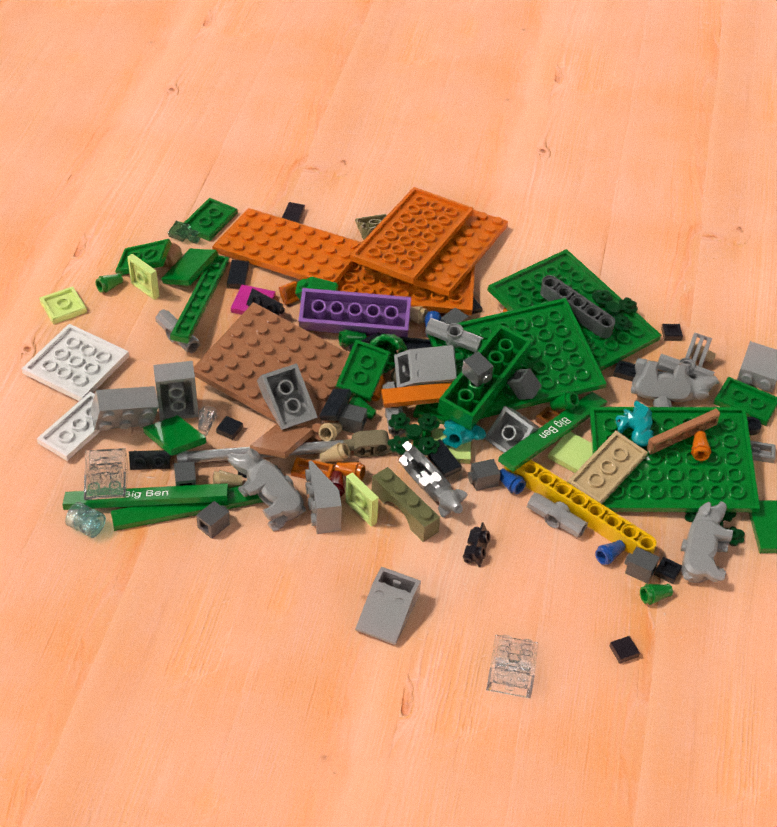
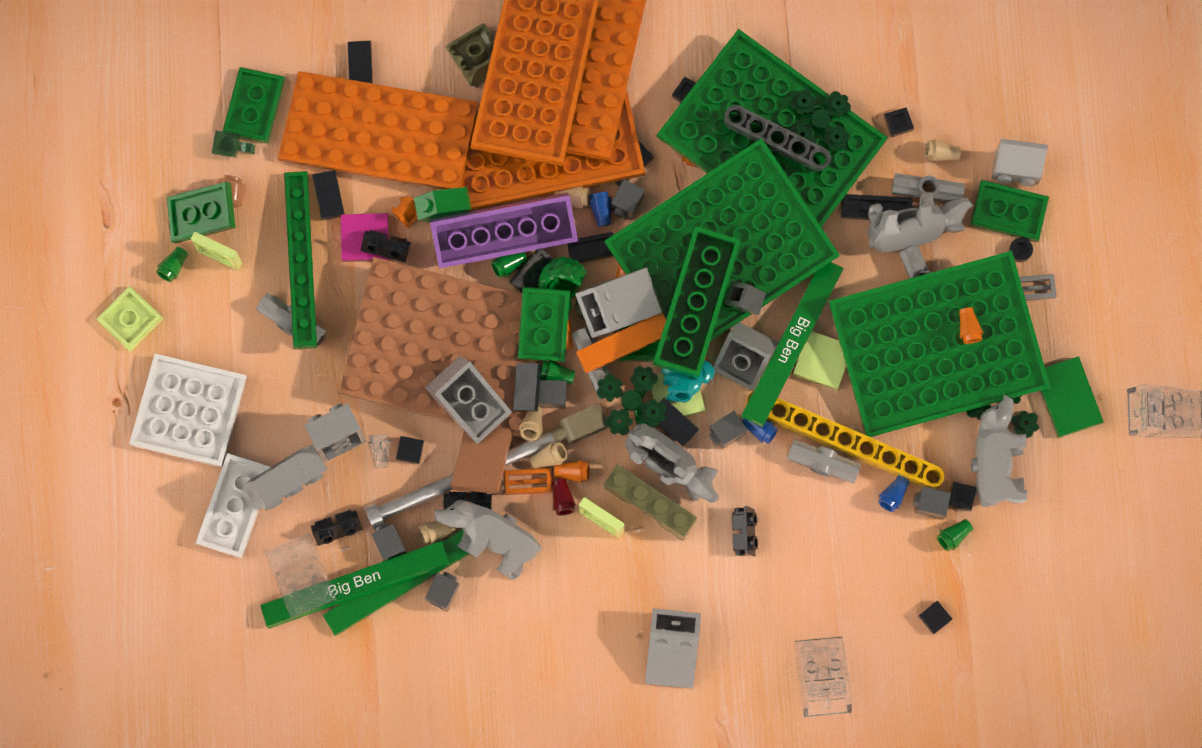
camera: 15 degrees left, 30 degrees up
clear light blue wheel [65,502,106,538] -> none
green tile [143,415,207,456] -> none
green tile [161,248,219,286] -> none
light grey slope [305,461,342,534] -> none
light grey piece [425,318,483,353] -> none
dark grey brick [462,352,493,387] -> none
dark orange tile [535,406,559,426] -> none
green cone [550,391,579,411] -> none
tan tile [567,431,648,504] -> none
teal animal [615,400,654,447] -> none
nougat tile [647,408,720,454] -> none
light grey tile [685,332,712,367] -> none

